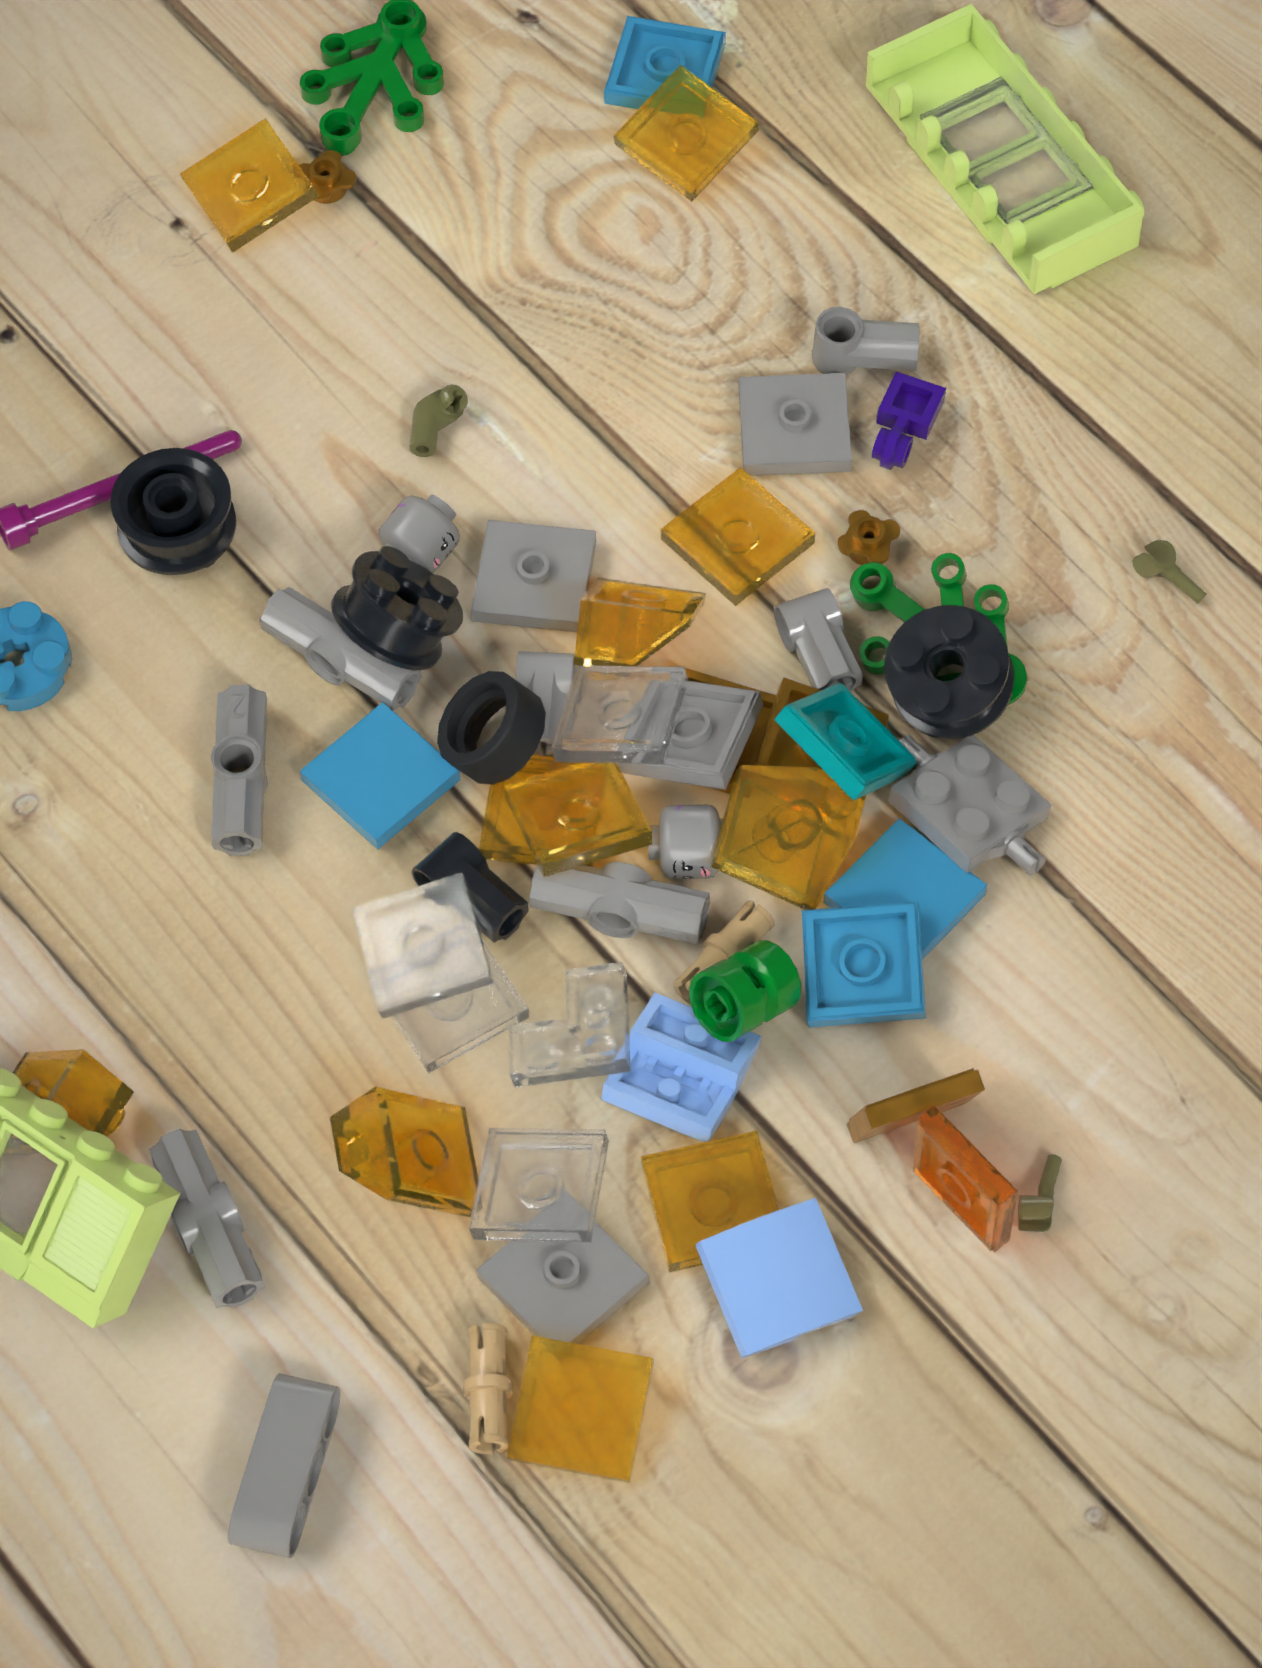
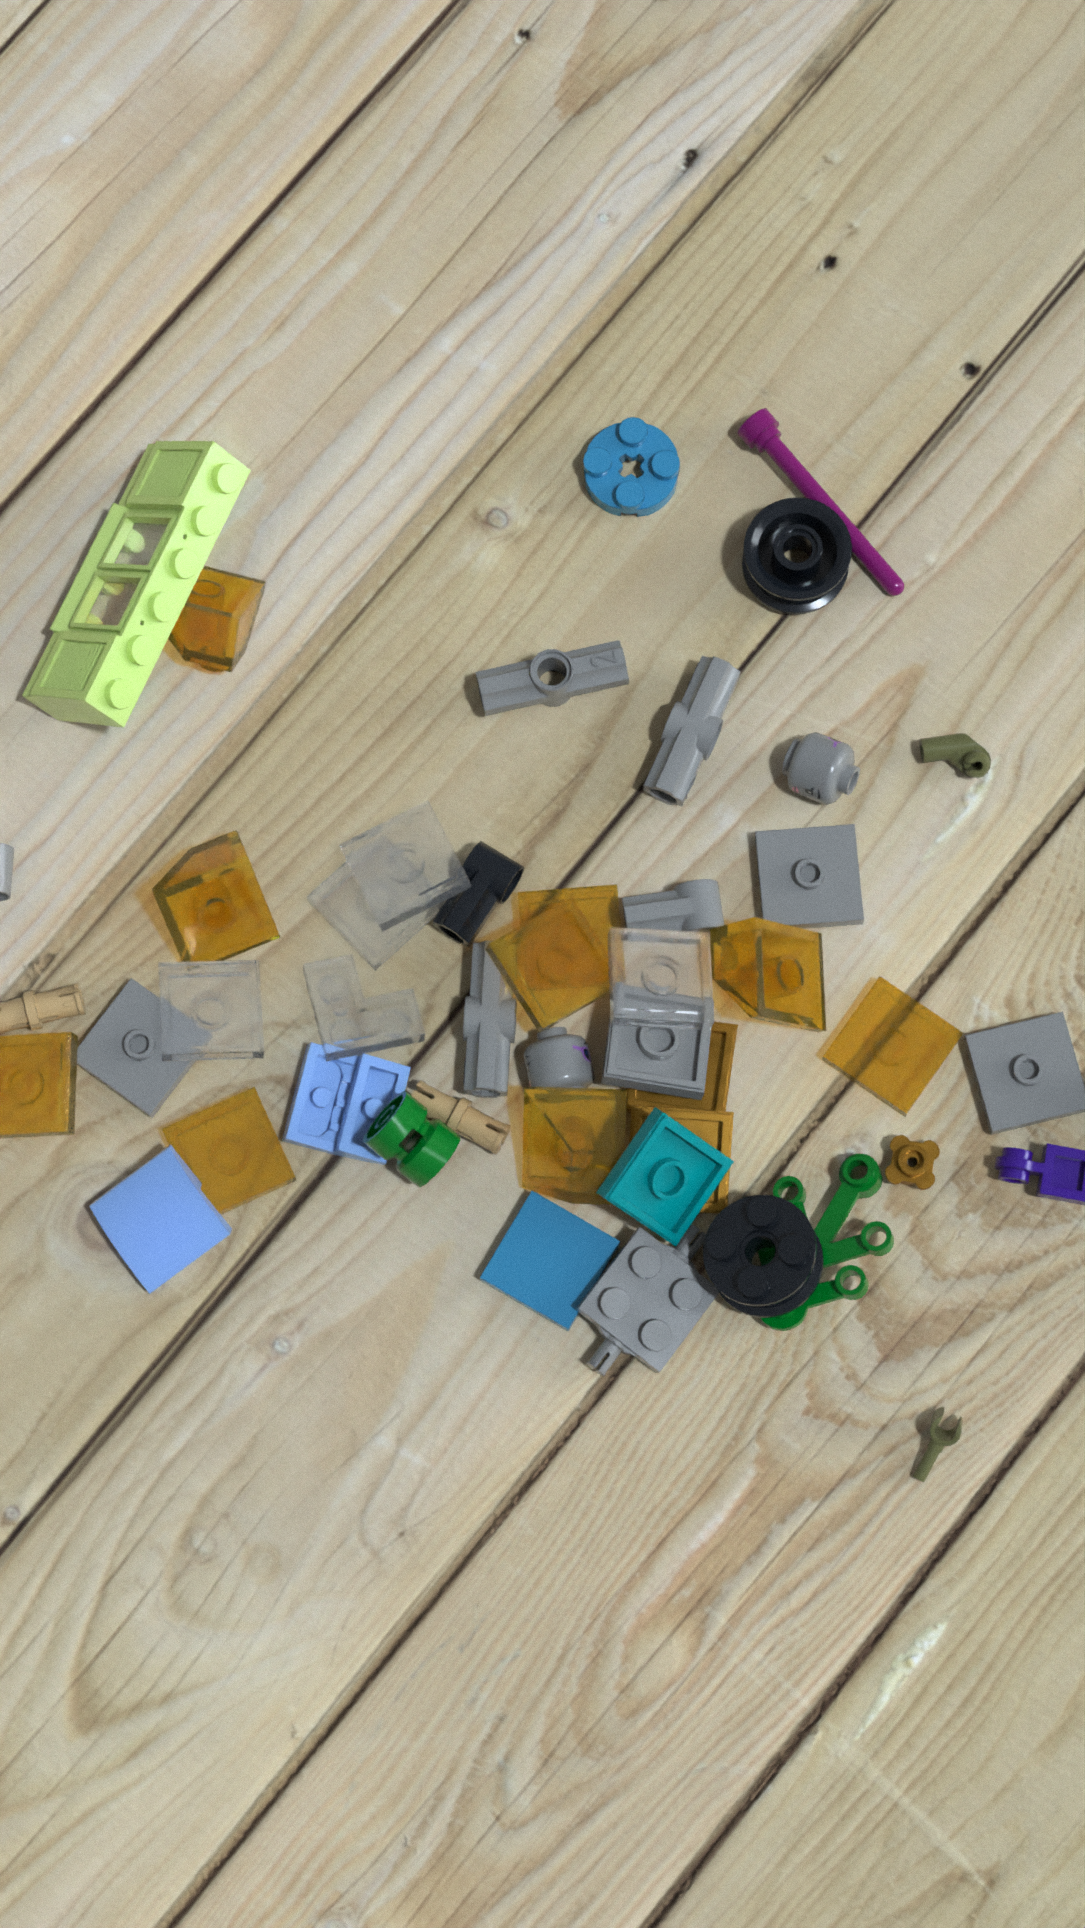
camera: 80 degrees right, 15 degrees up
light grey piece [149,1129,265,1308] -> none
dark azure tile [300,702,461,850] -> none
black wheel [331,546,463,670] -> none
black tyre [437,671,546,785] -> none
light grey piece [774,588,863,692] -> none
dark azure tile [802,901,926,1028] -> none
pearl gold tile [847,1068,985,1143] -> none
clear orange tile [913,1105,1018,1253] -> none
olive hand [1018,1154,1062,1232] -> none

